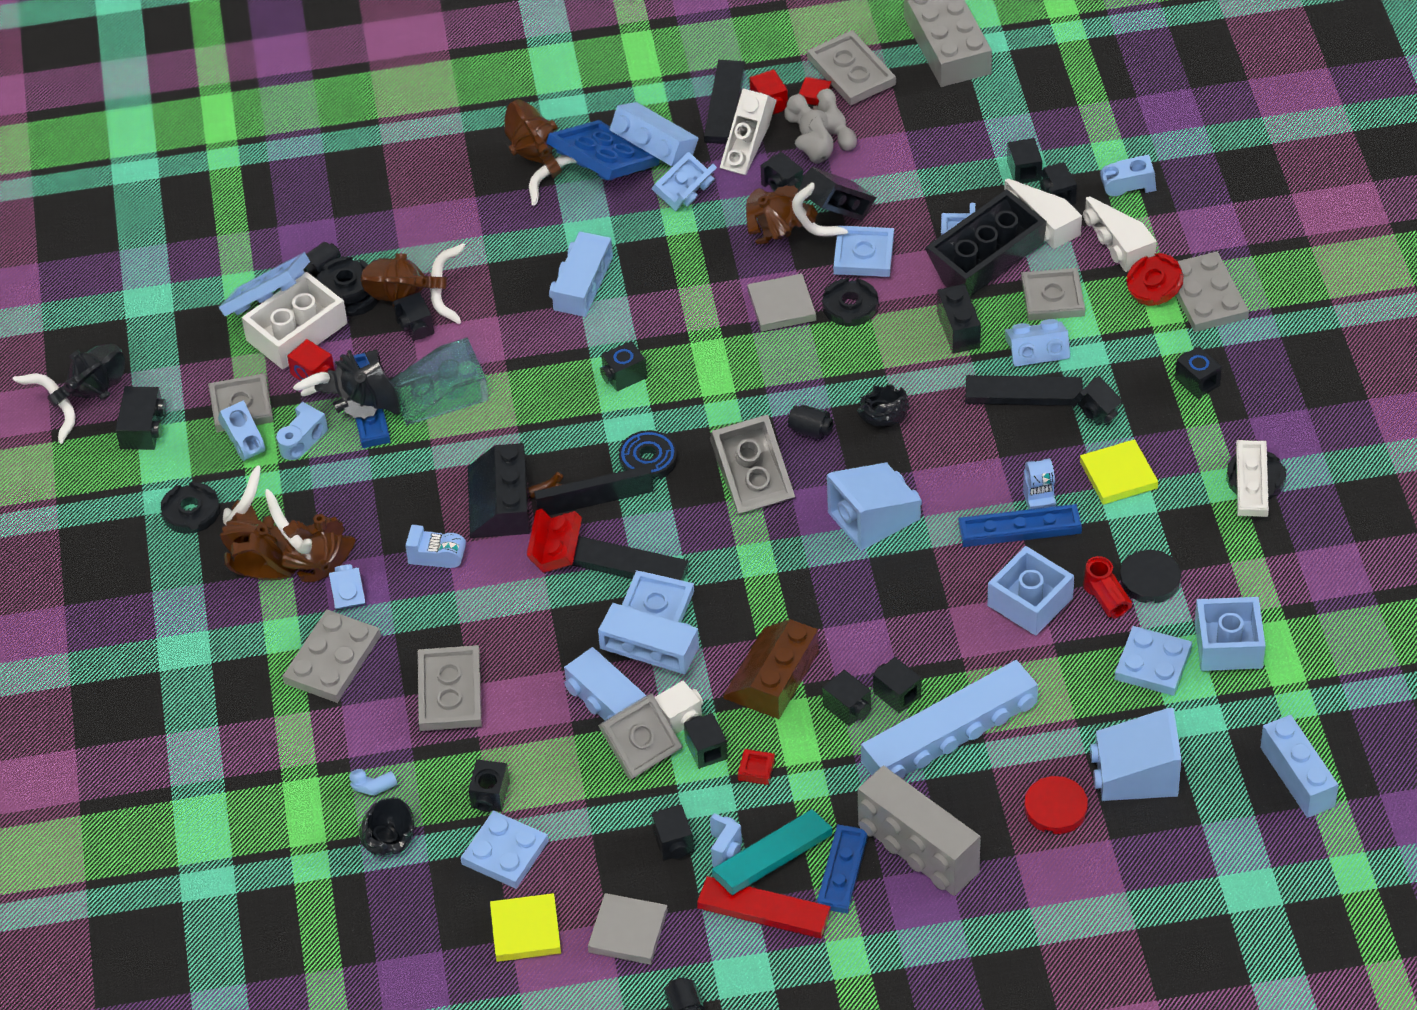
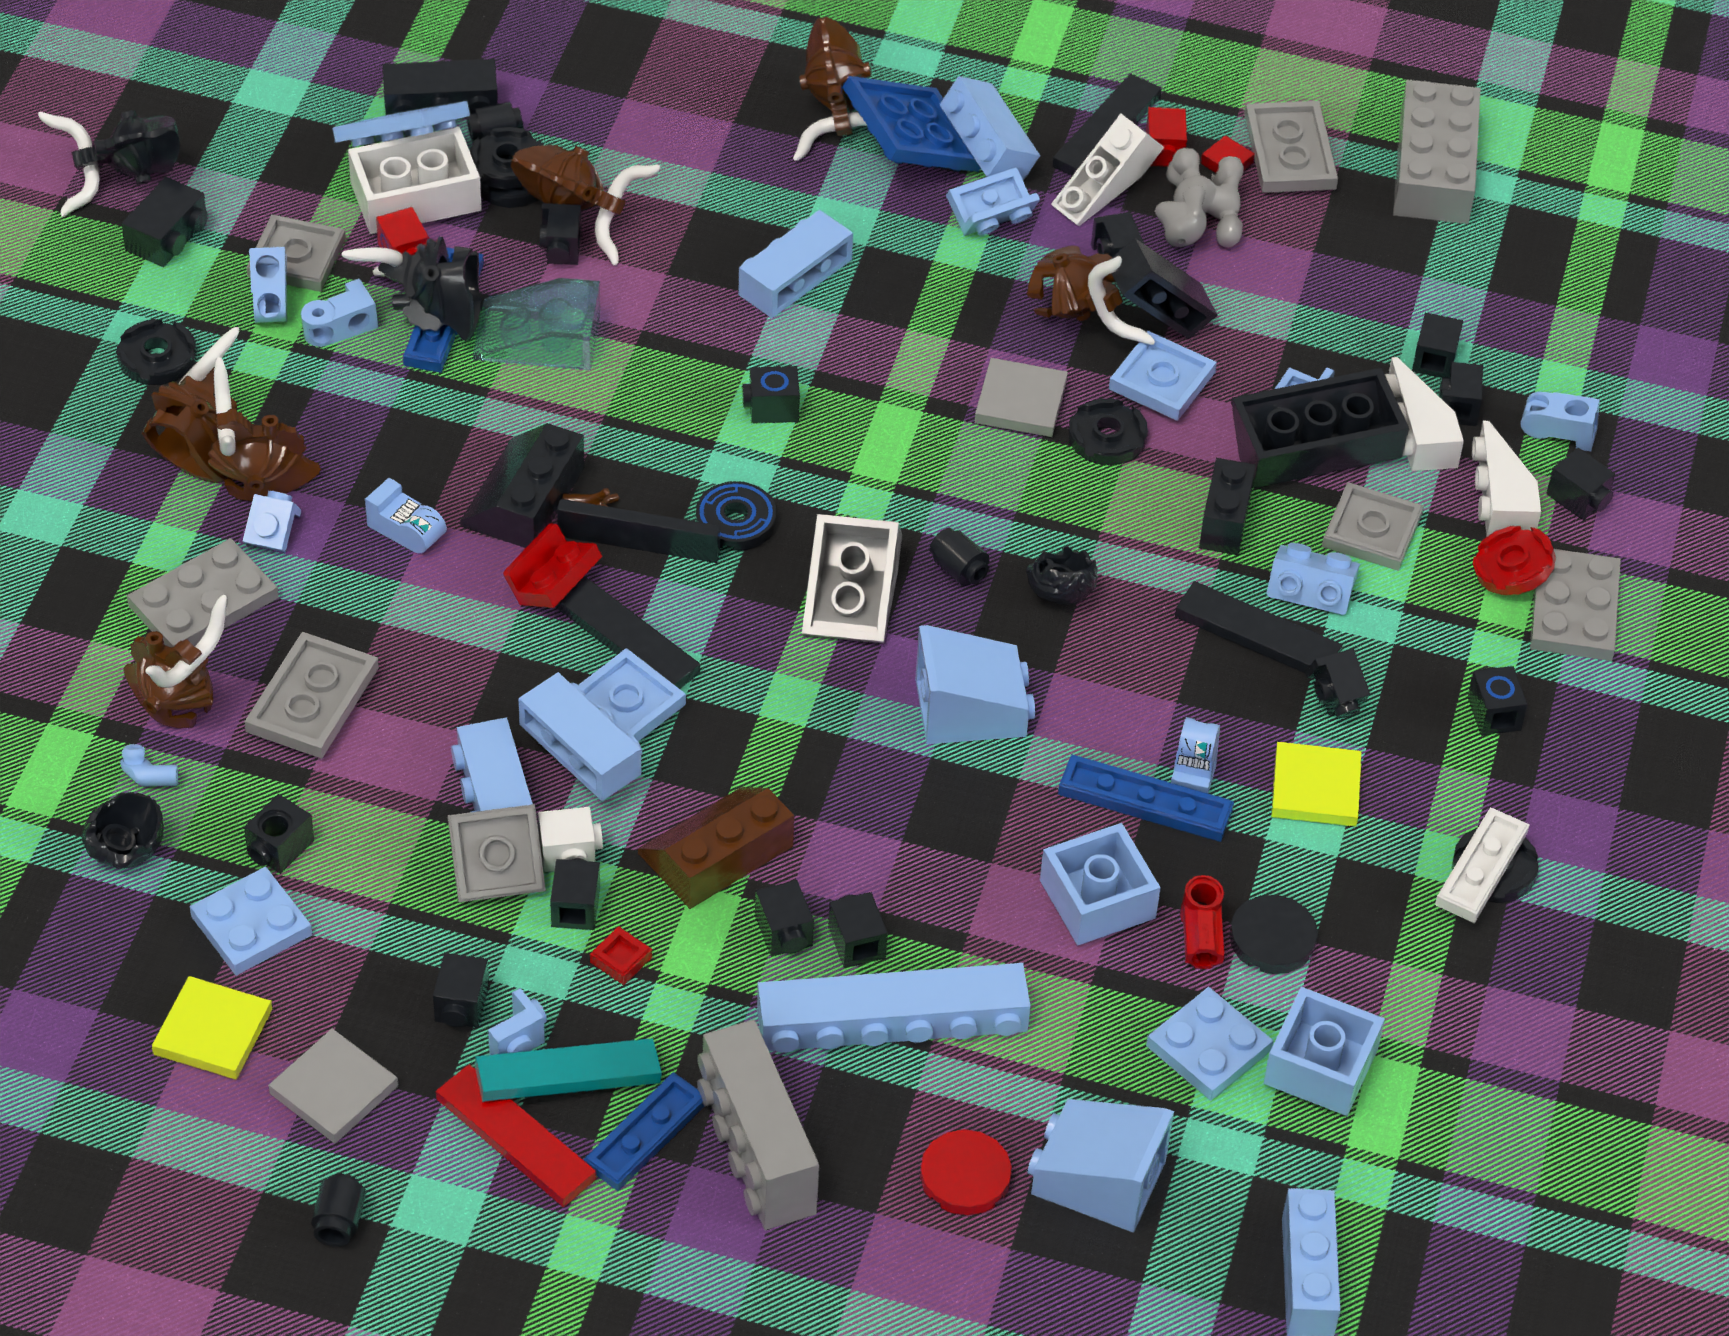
camera: 20 degrees right, 0 degrees up
none -> reddish brown helmet [123,595,227,728]
none -> black brick [382,59,498,119]
none -> black brick [1546,448,1615,521]

